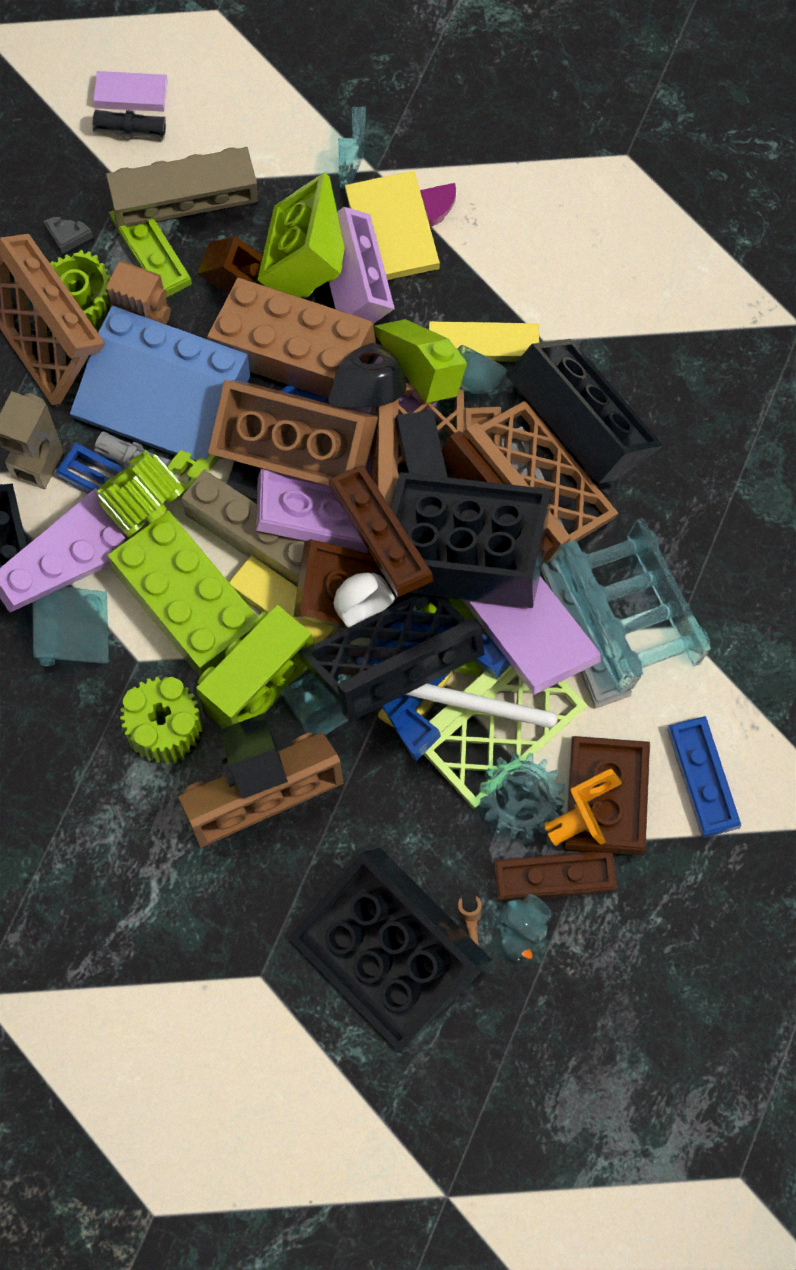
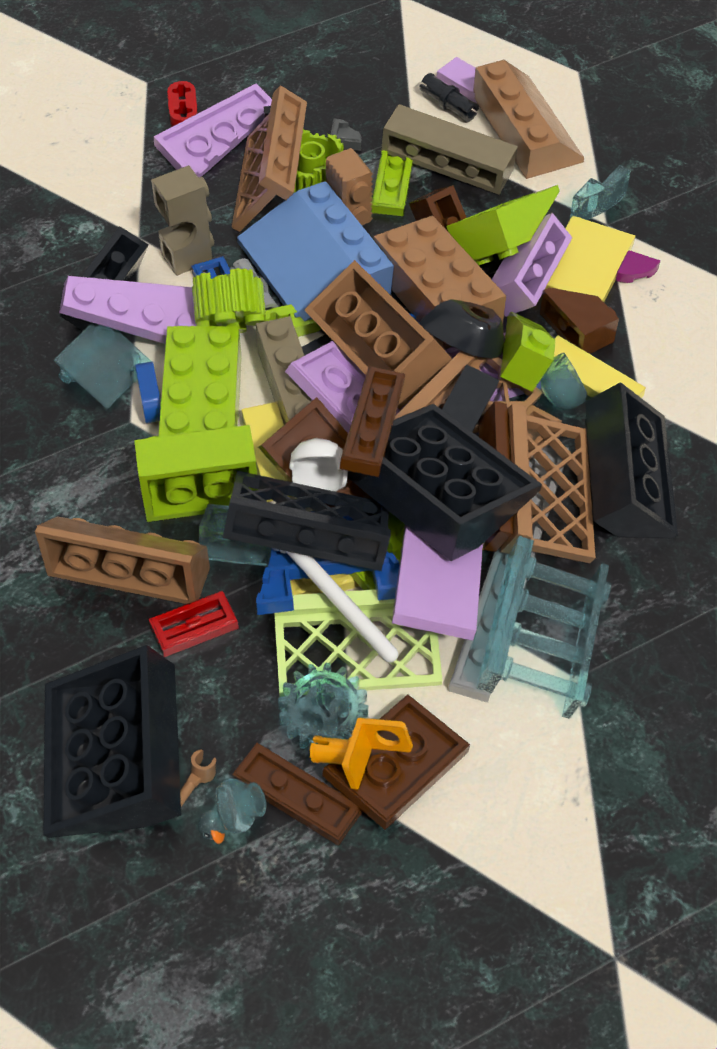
camera: 35 degrees right, 15 degrees down
lime brick [120,677,203,765] -> none
black brick [217,713,288,799] -> none
blue tile [667,716,741,839] -> none
none -> blue beam [135,361,161,424]
none -> red tile [149,591,238,657]
none -> medium nougat slope [473,60,584,179]
none -> reddish brown slope [540,288,619,354]

